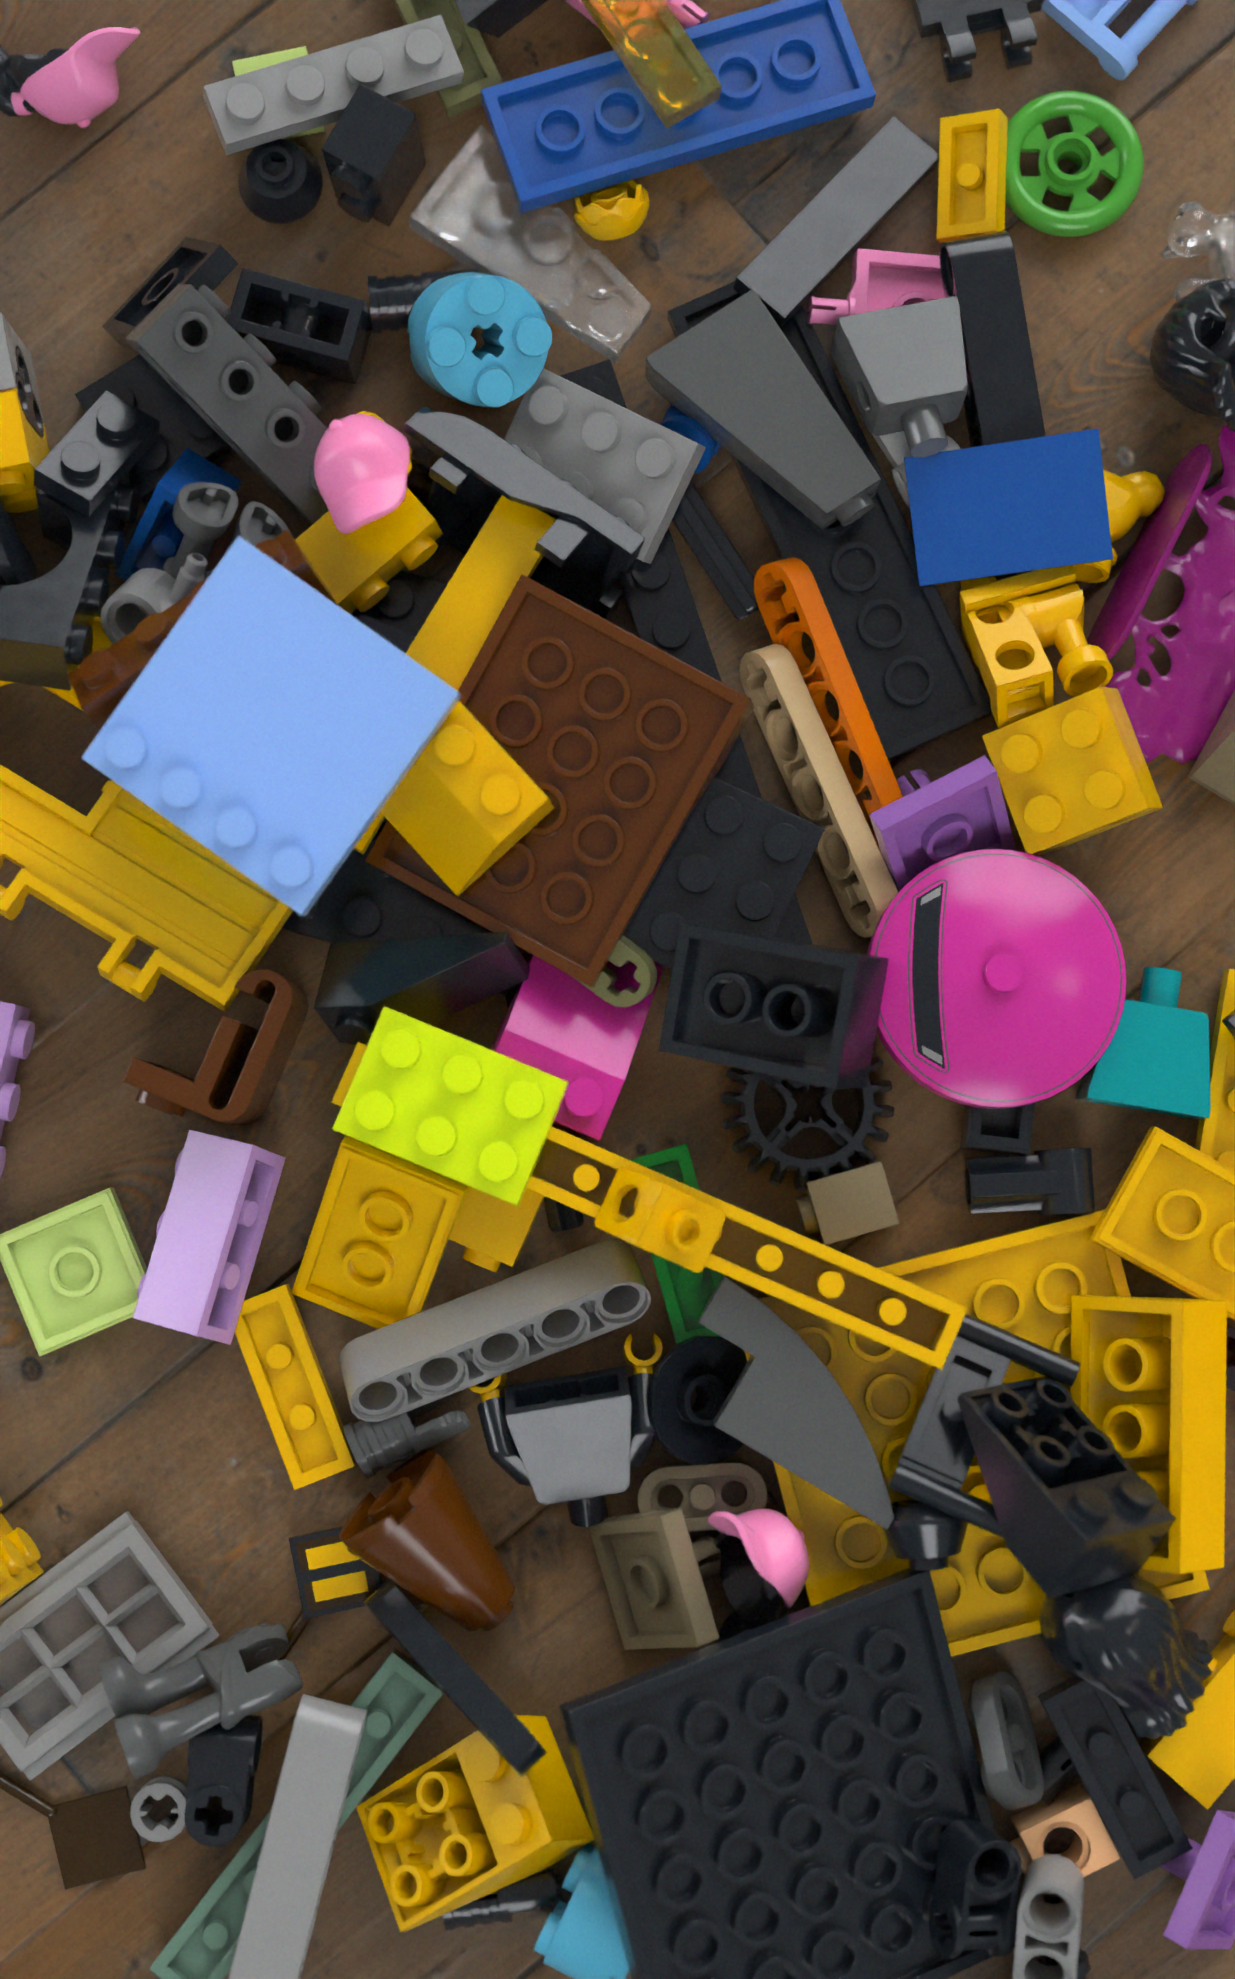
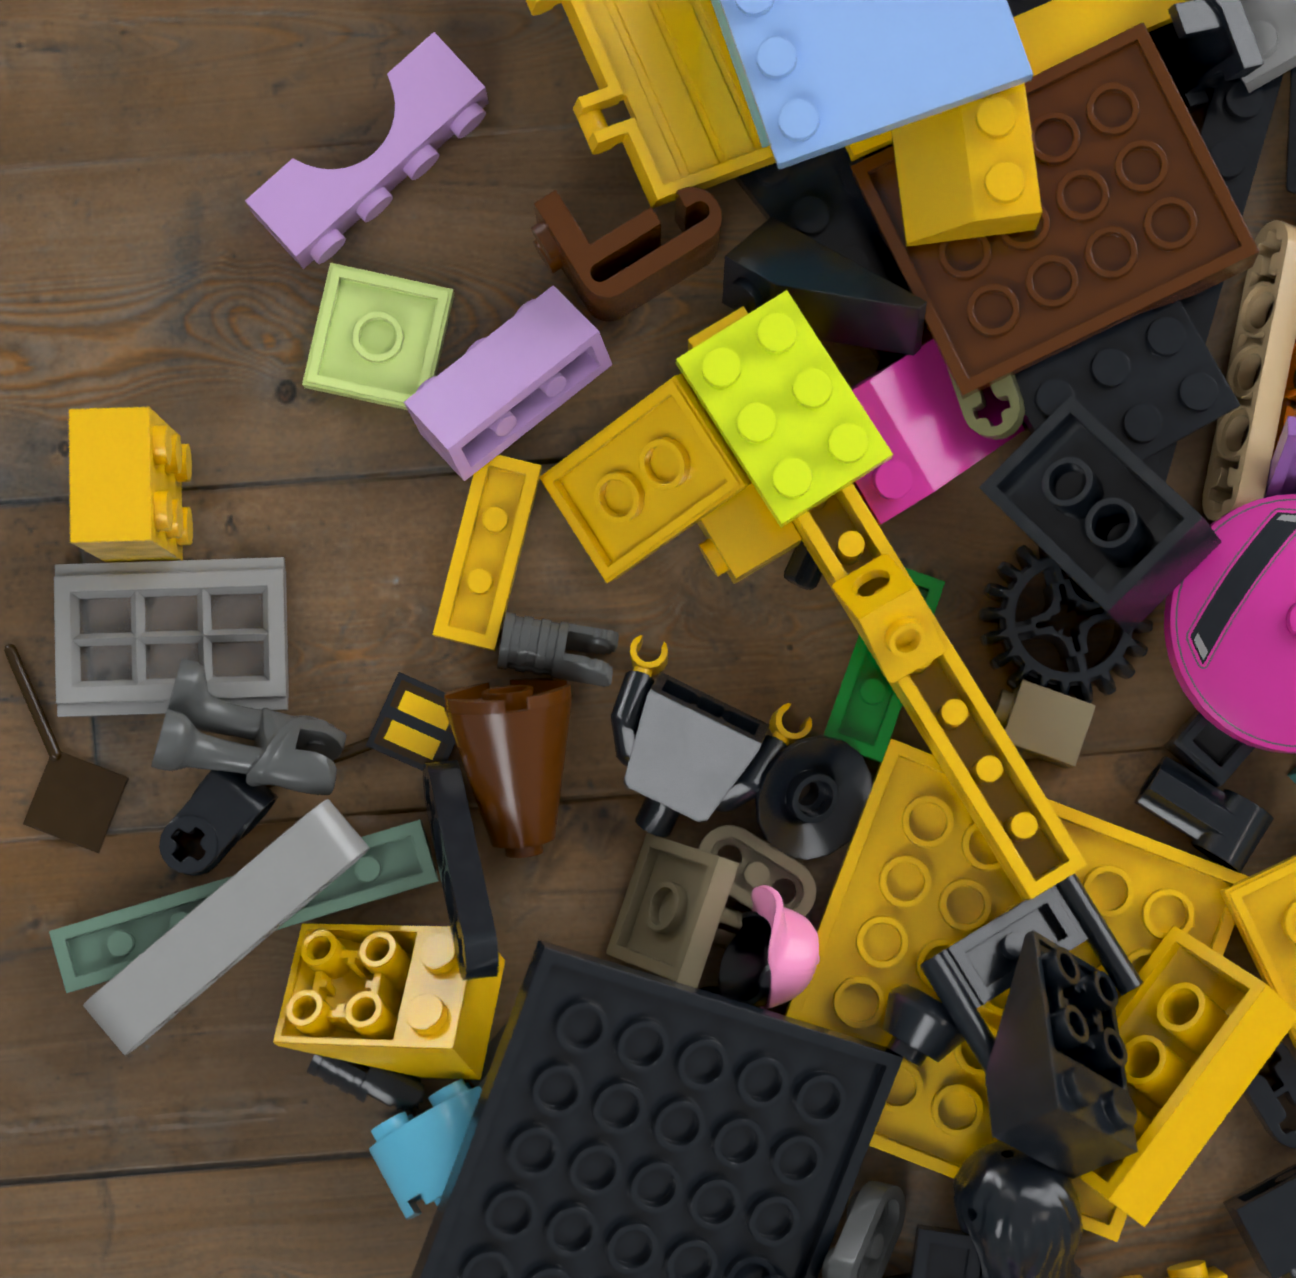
camera: 30 degrees right, 0 degrees up
light grey bush [130,1775,187,1842] -> none
light grey beam [339,1240,651,1422] -> none
dark grey slope [697,1275,894,1529] -> none

